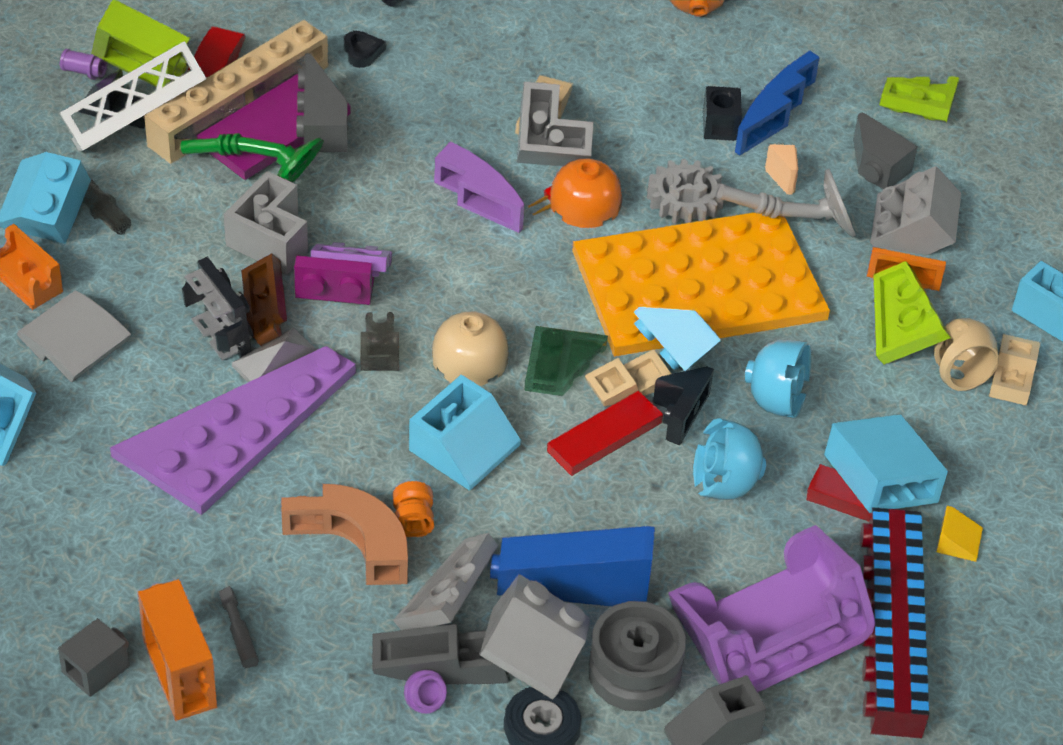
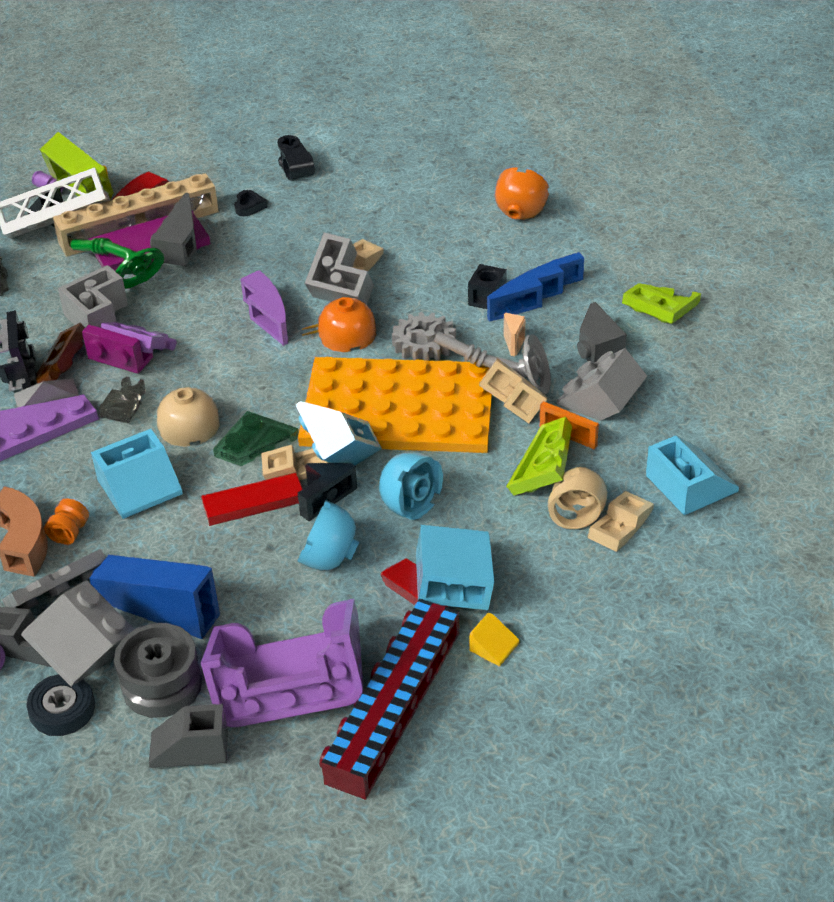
camera: 25 degrees right, 5 degrees down
none -> tan slope [479,358,547,423]

